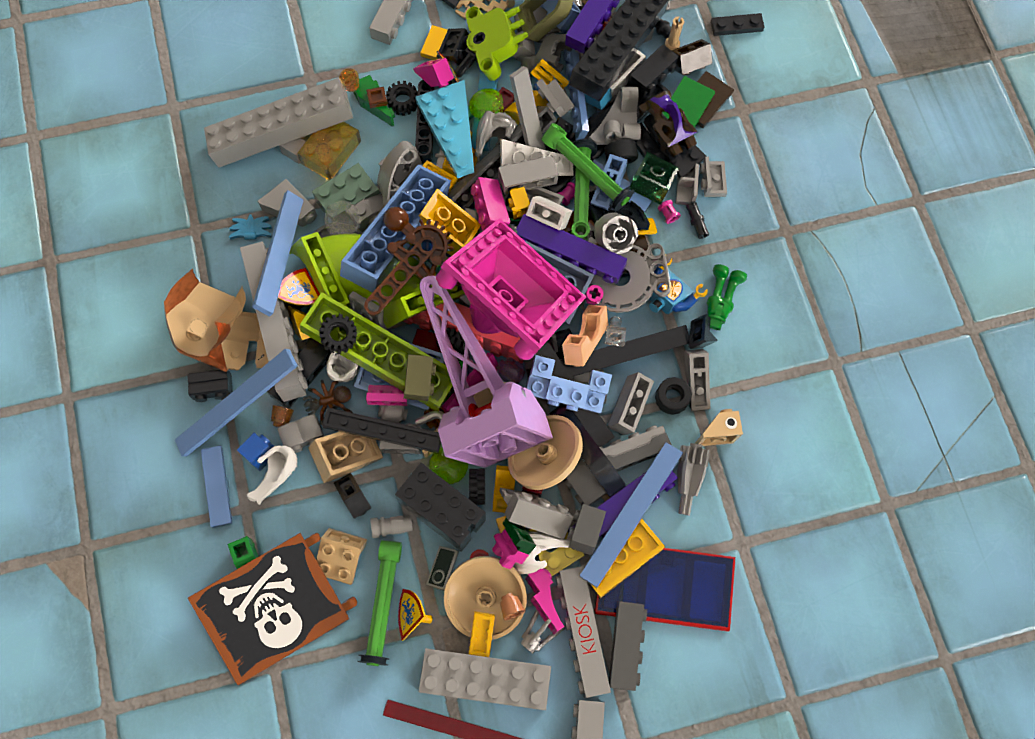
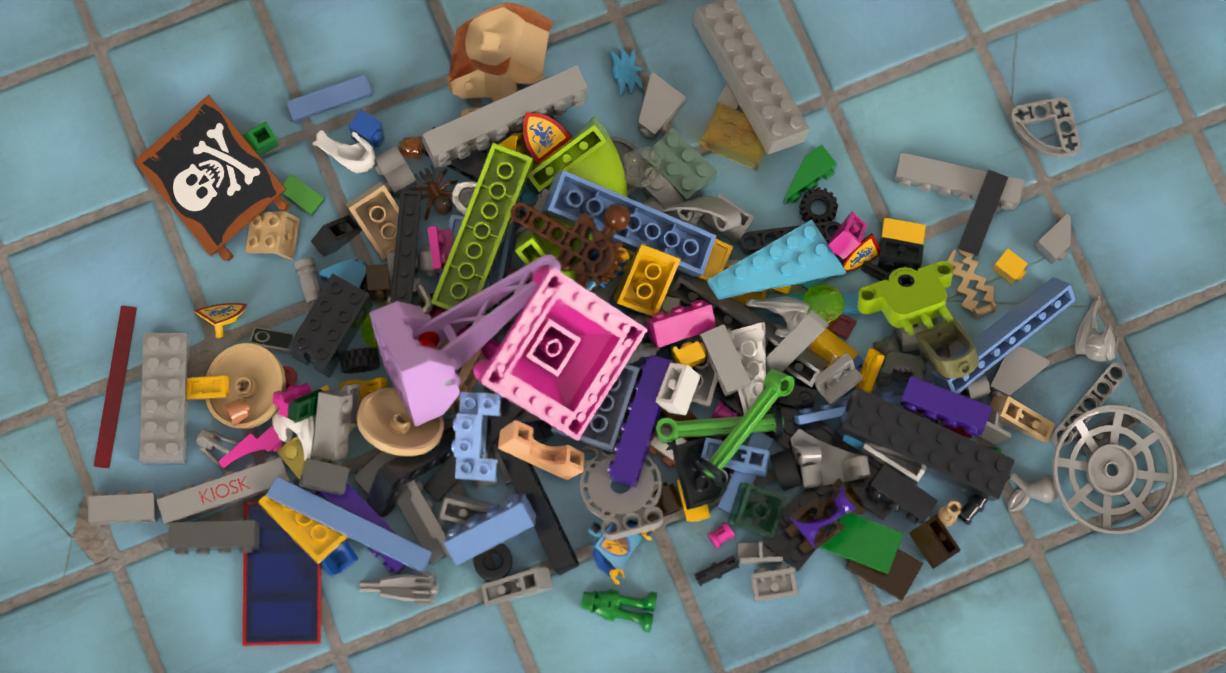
camera: 80 degrees right, 5 degrees up
medium blue tile [175,349,298,457] -> none
black brick [187,370,233,402] -> none
medium blue tile [252,190,303,317] -> none
black tyre [319,314,357,354] -> none
clear orange hat [339,68,360,92] -> none
bright green piece [357,540,402,667] -> none
reddish brown tile [366,87,388,108] -> none
olive brick [403,354,436,401] -> none
dark pink bush [585,285,603,305] -> none
light grey brick [594,213,638,254] -> none
clear bracket [604,316,626,346] -> none
black slope [688,314,718,349] -> none
tan slope [695,409,743,446] -> none
black plate [711,13,765,36] -> none
none -> bright green tile [282,174,325,216]
none -> dark azure slope [319,259,367,289]
none -> blue bracket [320,541,359,577]
none -> dark brown brick [366,263,391,303]
none -> medium blue brick [444,493,536,566]

